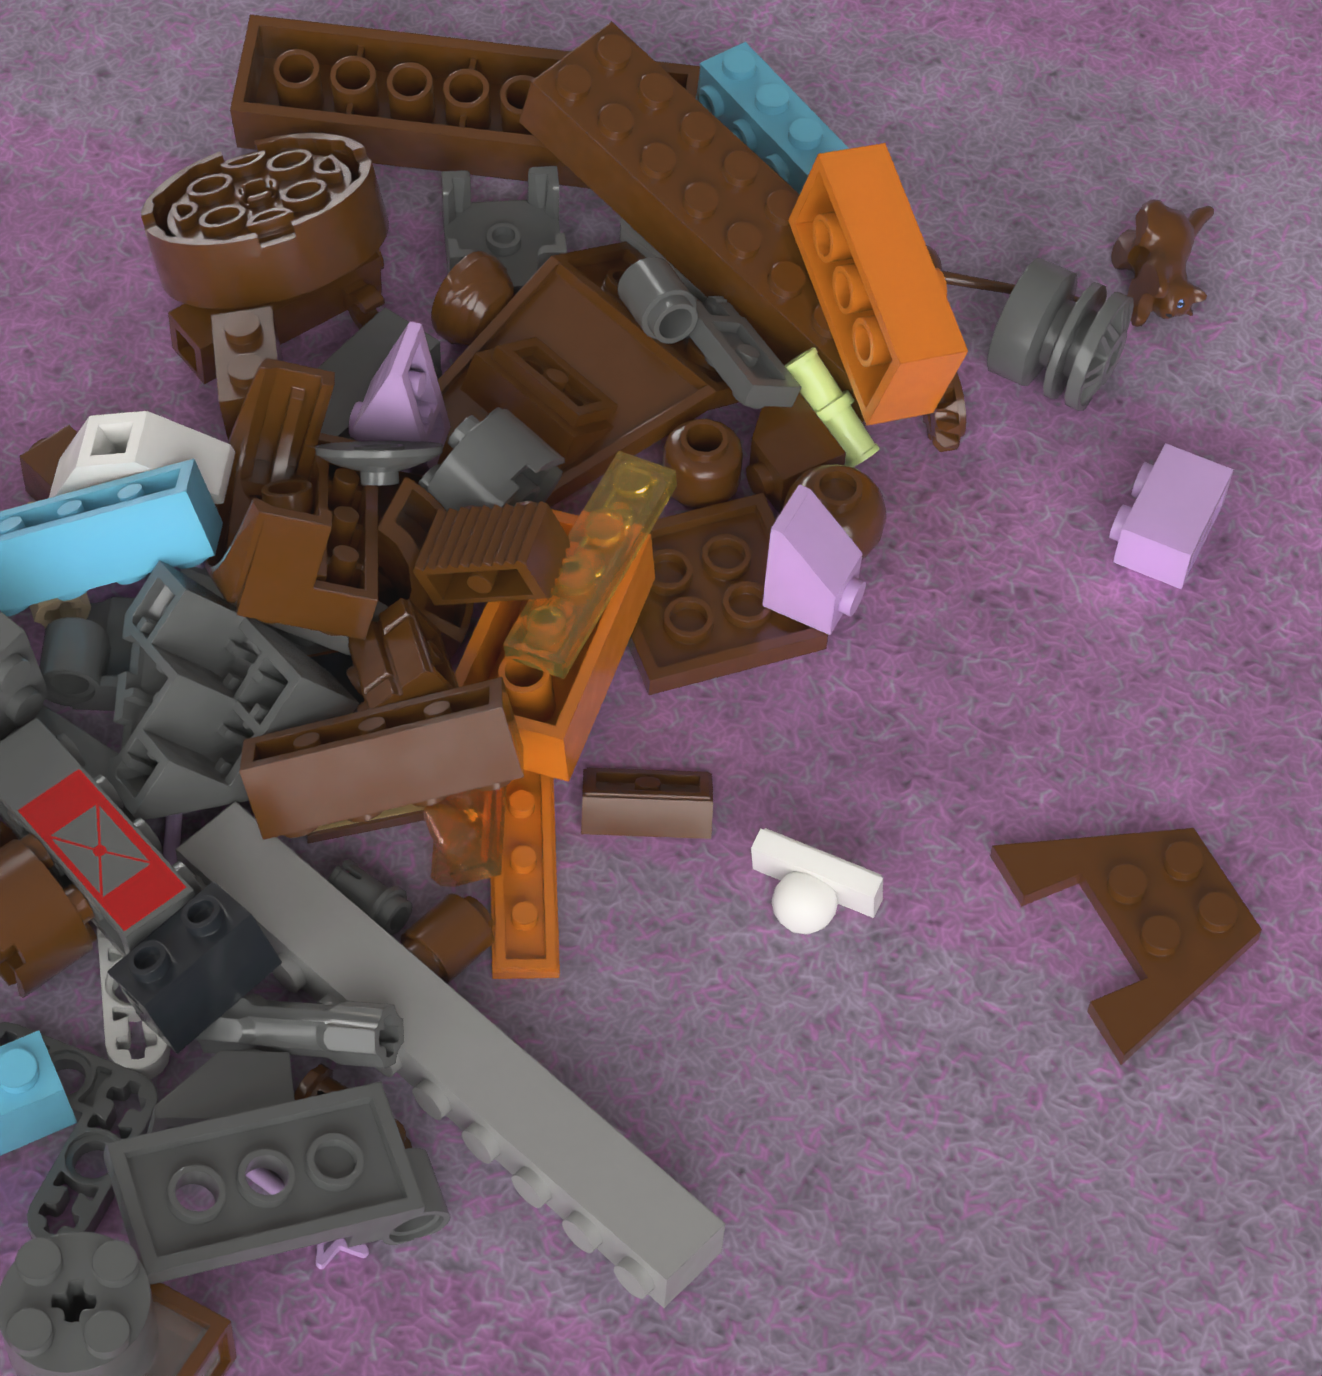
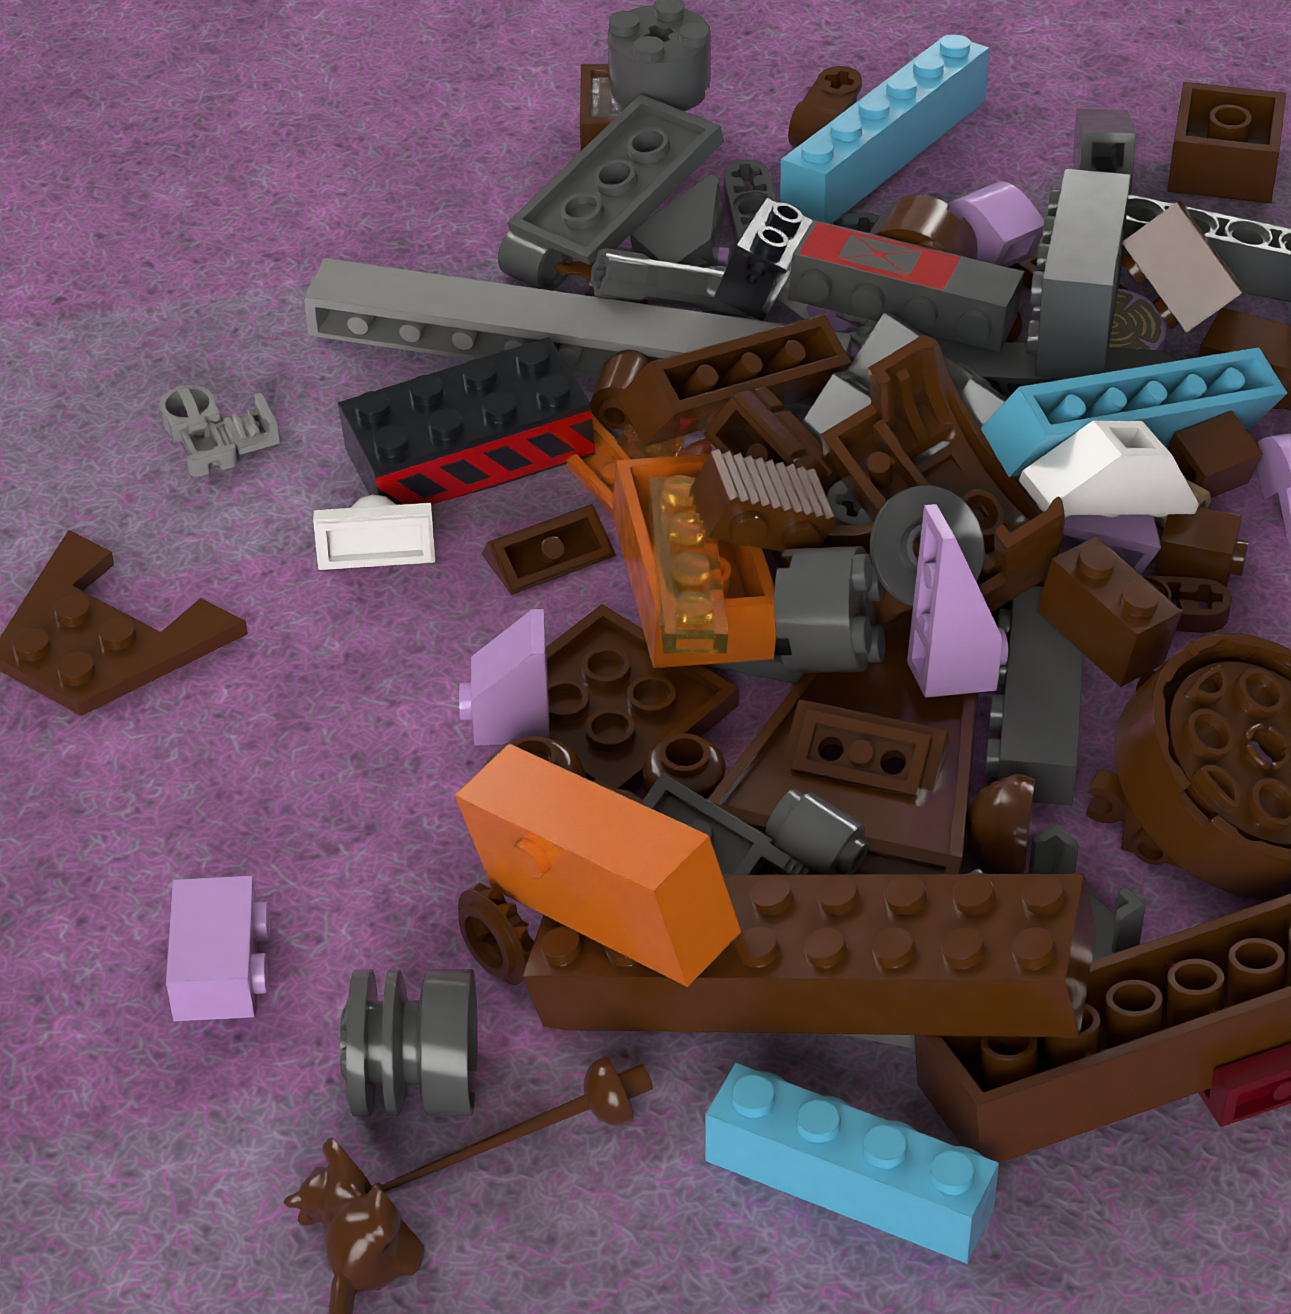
camera: 155 degrees right, 10 degrees down
none -> light grey piece [159,385,280,477]
none -> black brick [337,337,596,505]

